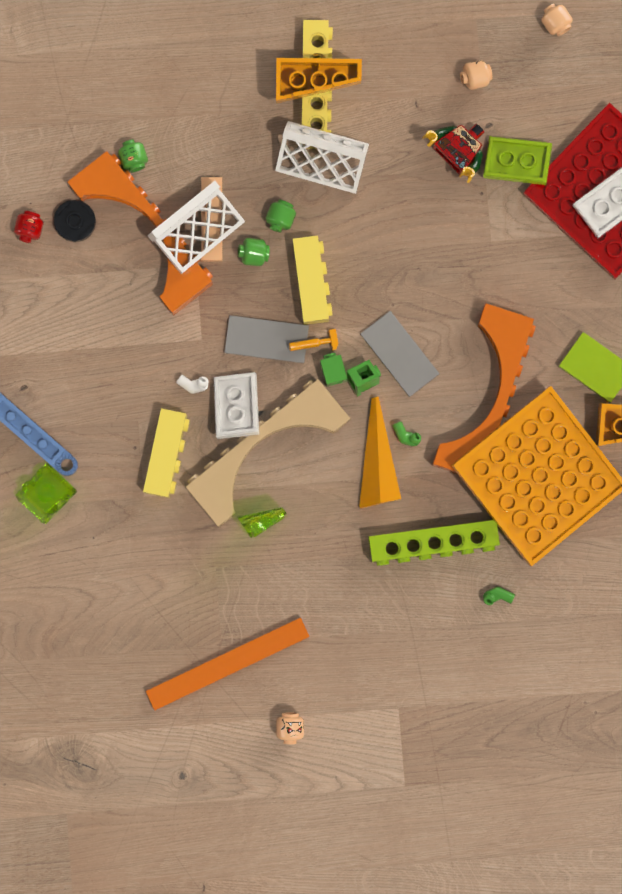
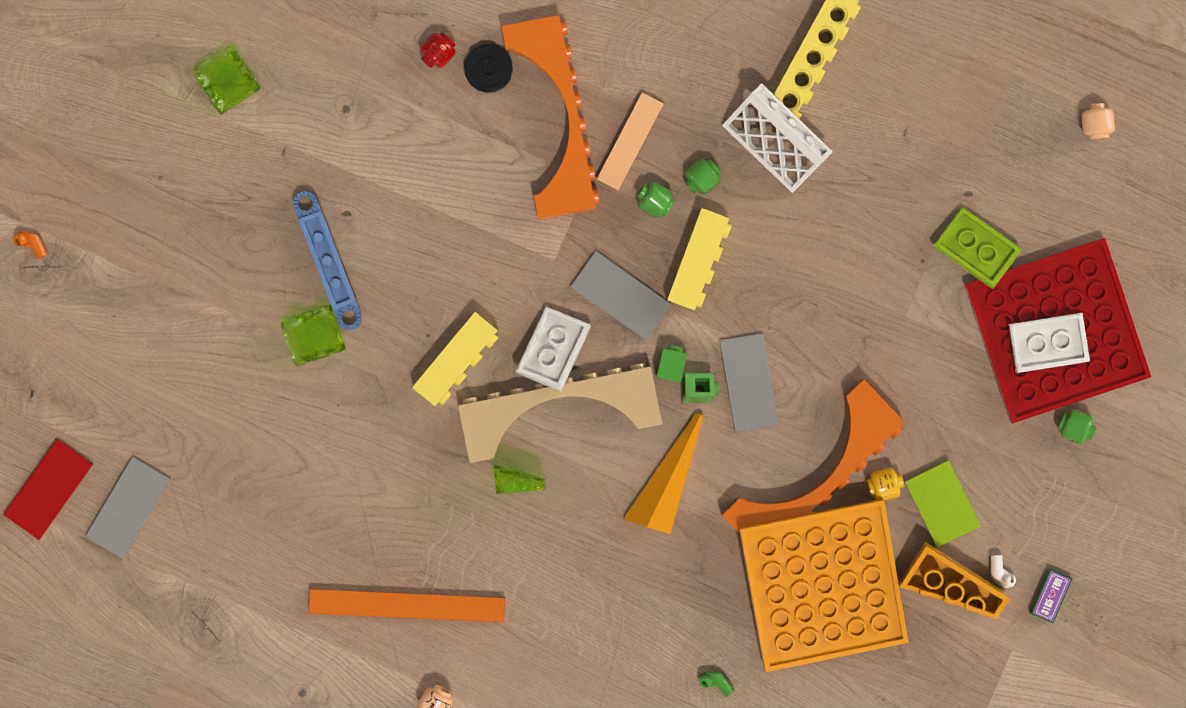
camera: 30 degrees right, 5 degrees up
bright green head [118,140,148,173] -> none
white fence [147,181,245,274] -> none
white arm [176,375,209,394] -> none
light orange wedge [276,58,362,104] -> none
light orange piece [289,329,338,351] -> none
lime brick [368,520,500,566] -> none
bright green arm [392,421,421,446] -> none
torso [422,124,484,183] -> none
light nougat head [460,60,492,90] -> none
none -> yellow head [867,468,904,501]

